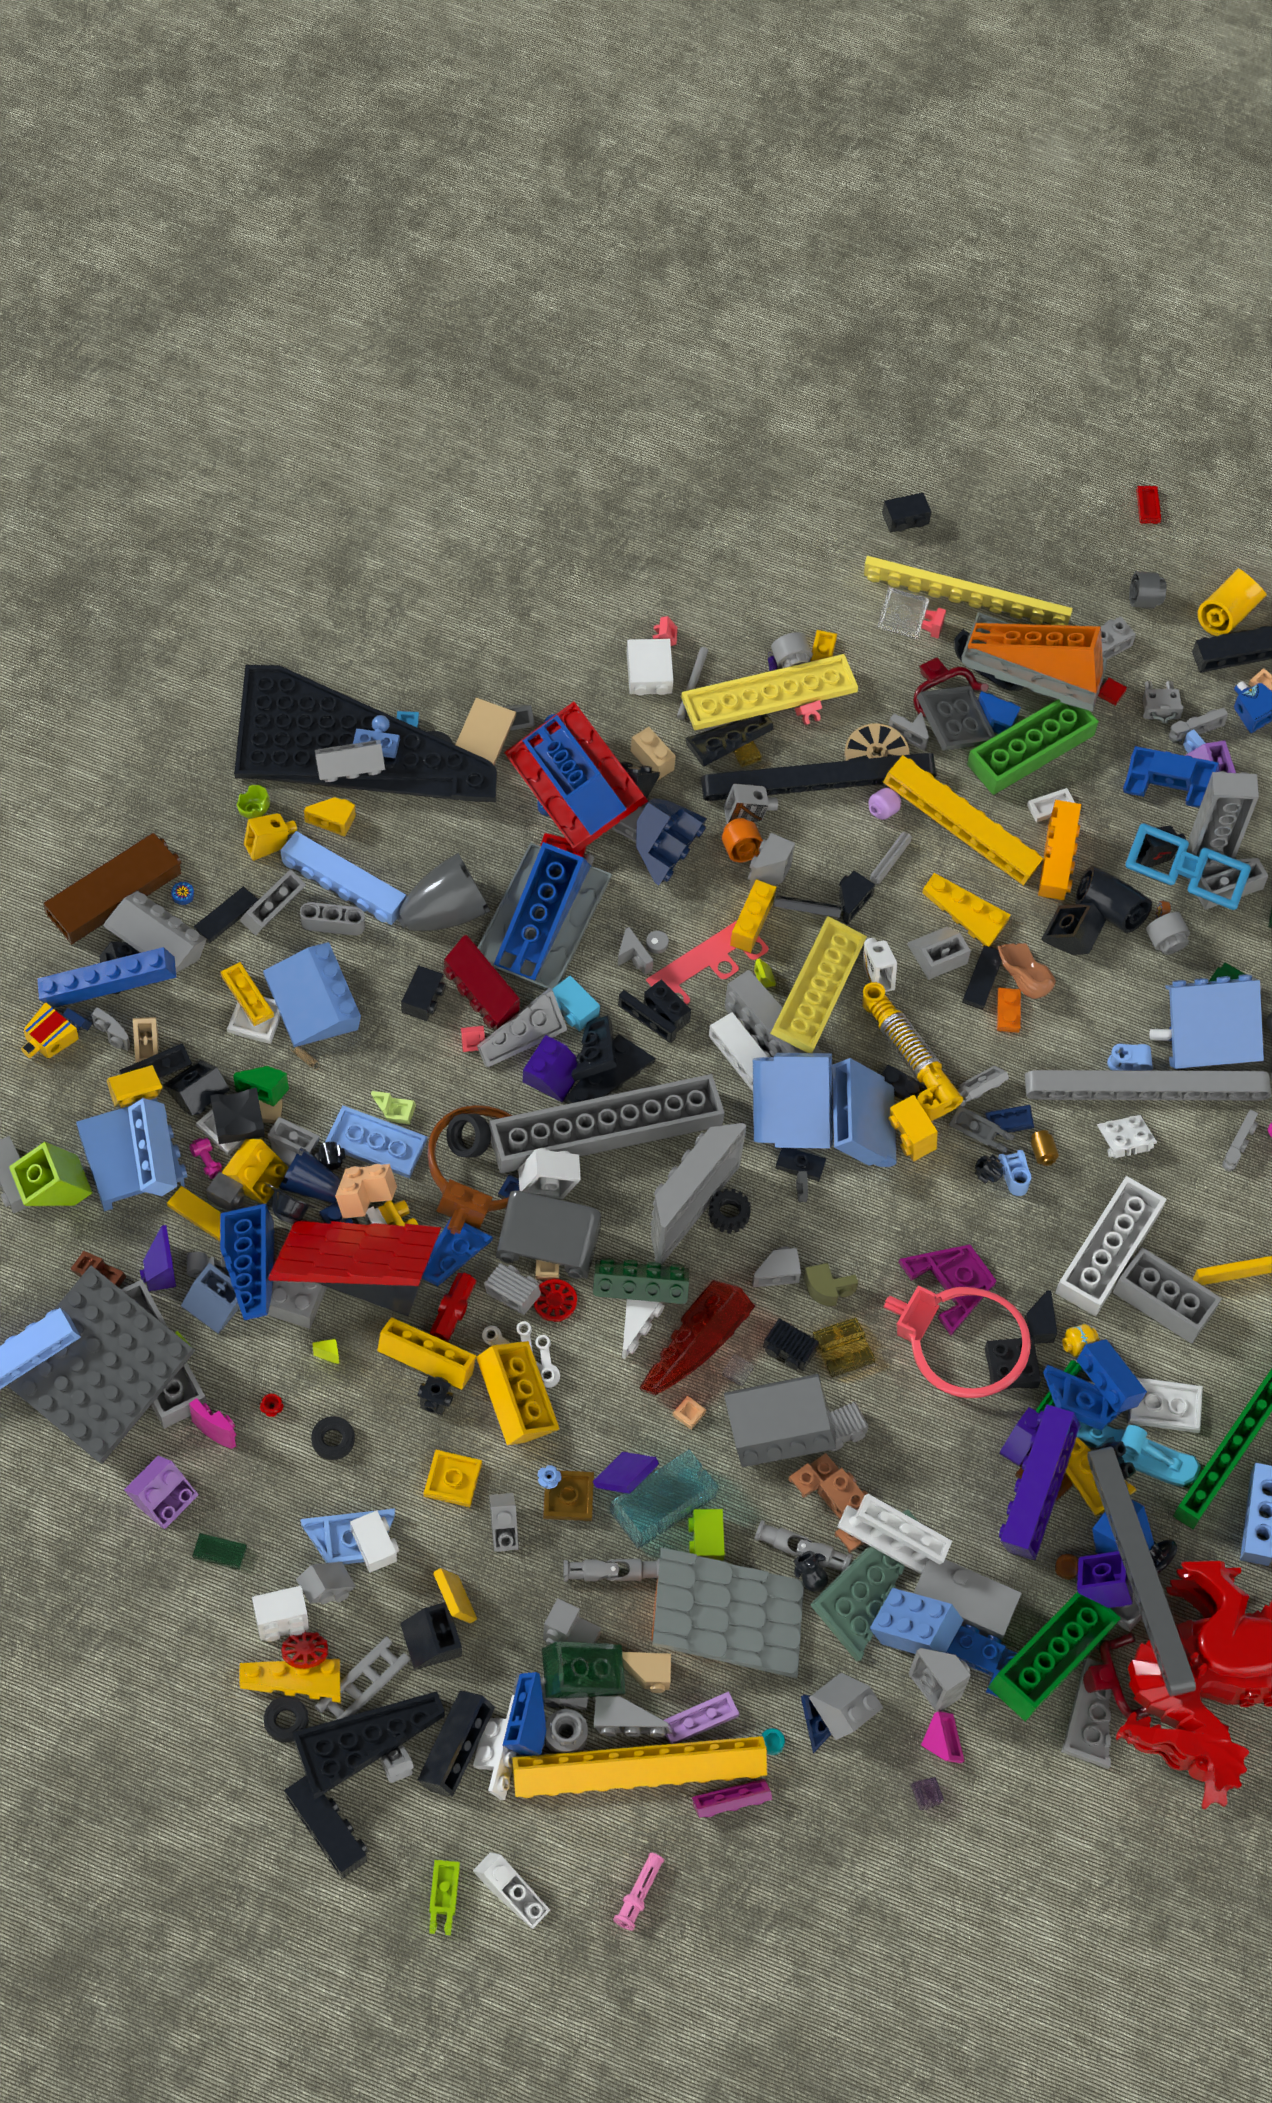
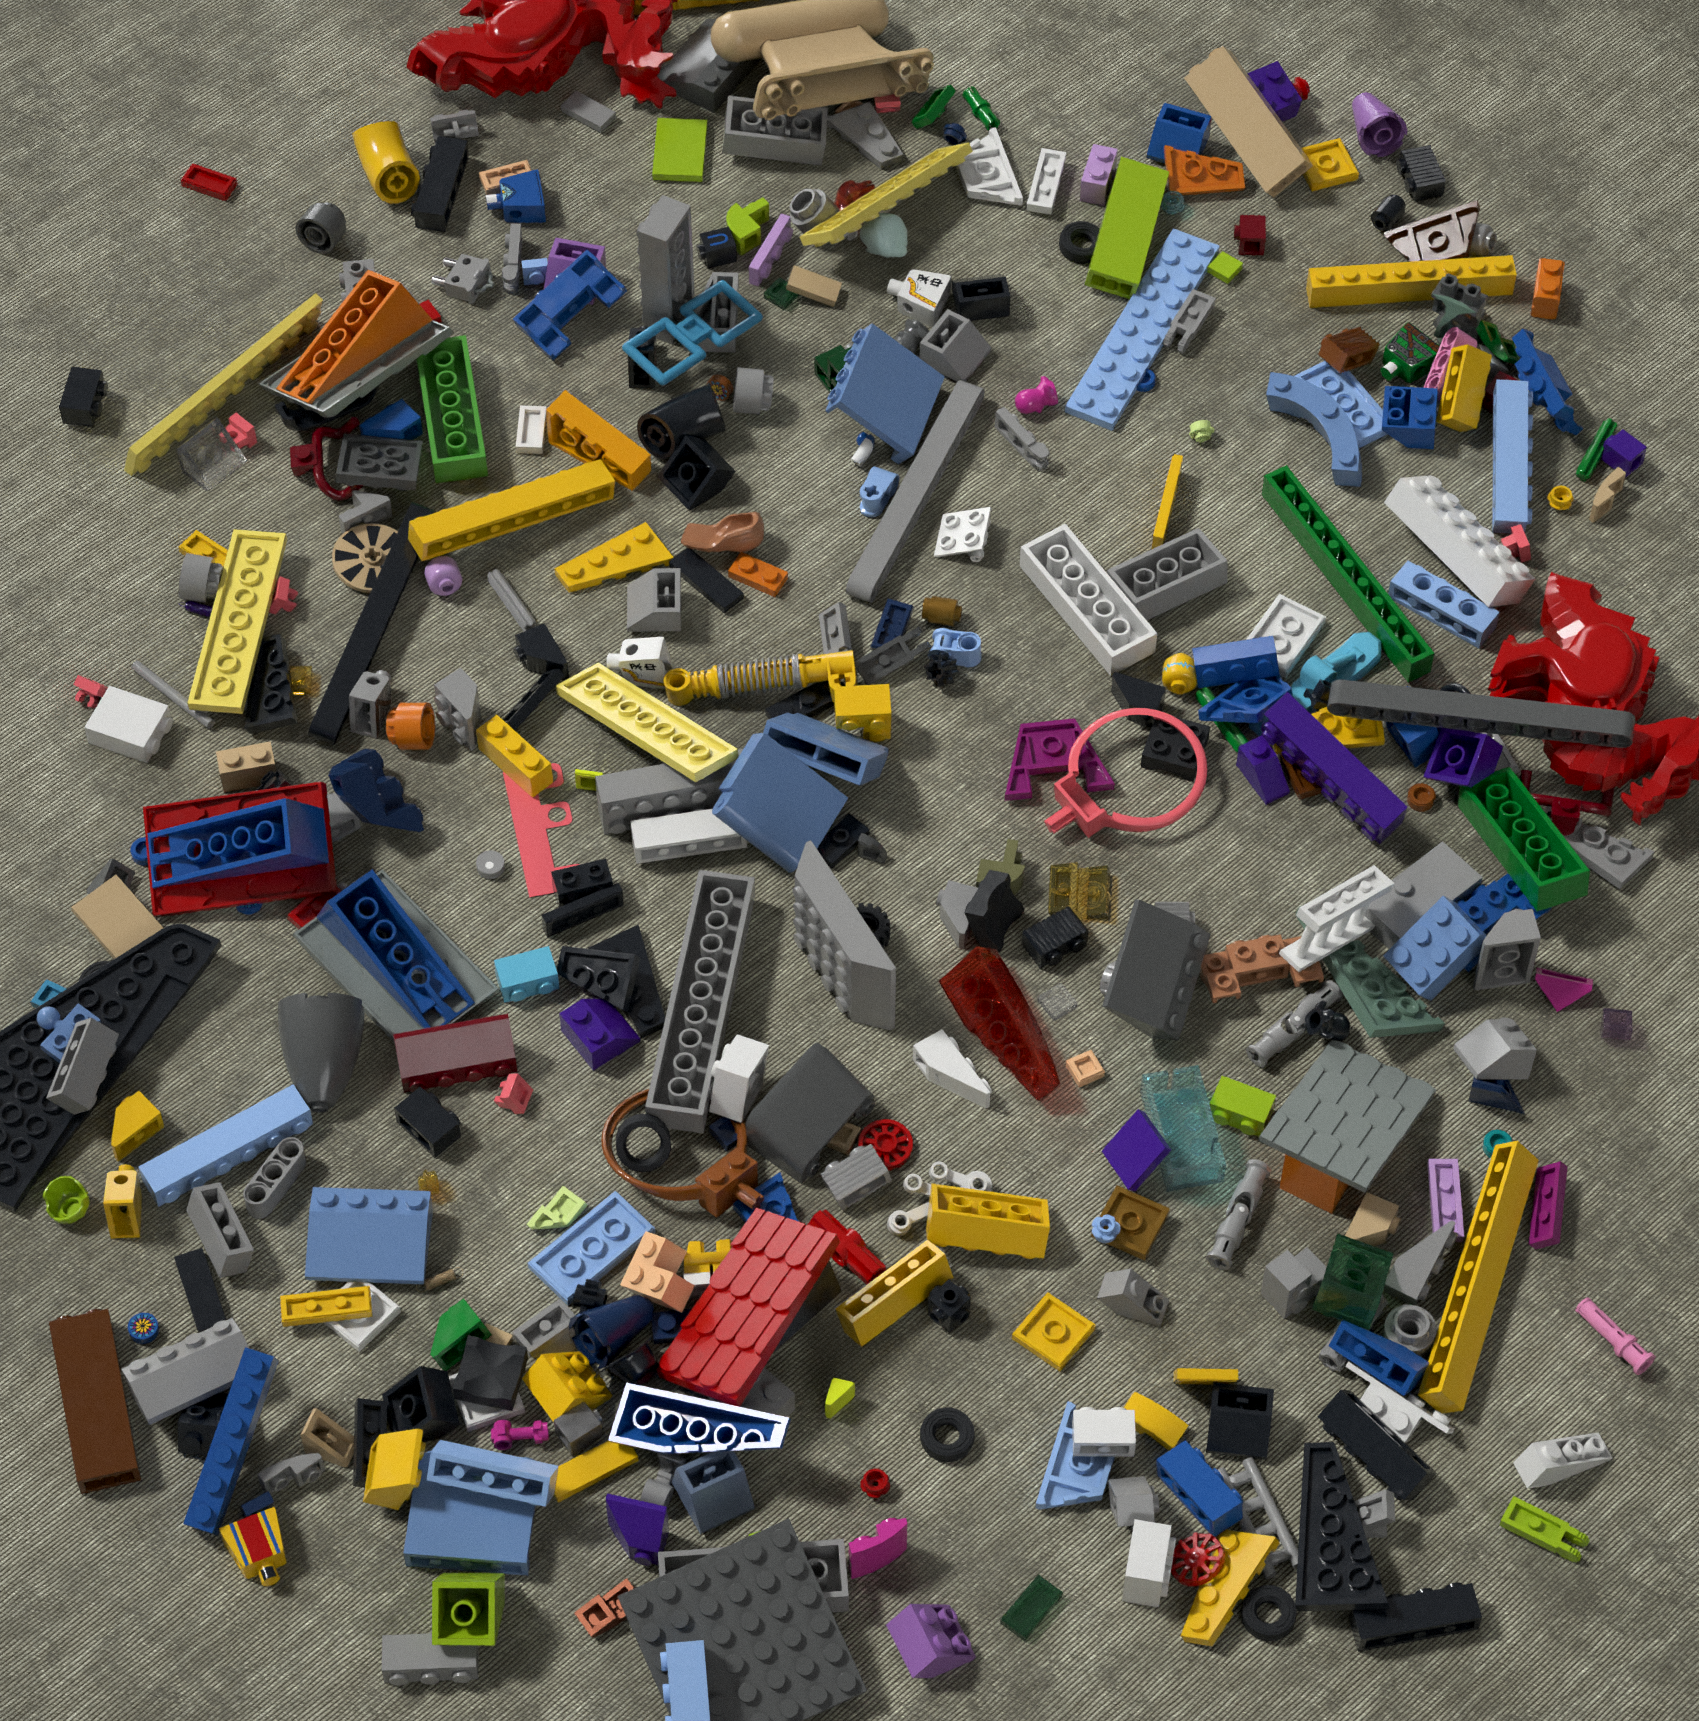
camera: 60 degrees left, 5 degrees down
light grey wing [477,988,567,1068] -> none
dark green bracket [593,1258,689,1304] -> none
light grey slope [618,927,653,975] -> none
none -> clear yellow plate [418,1169,439,1195]
none -> black brick [964,870,1025,952]
none -> yellow slope [1123,1392,1189,1451]
none -> blue brick [1156,1440,1243,1537]

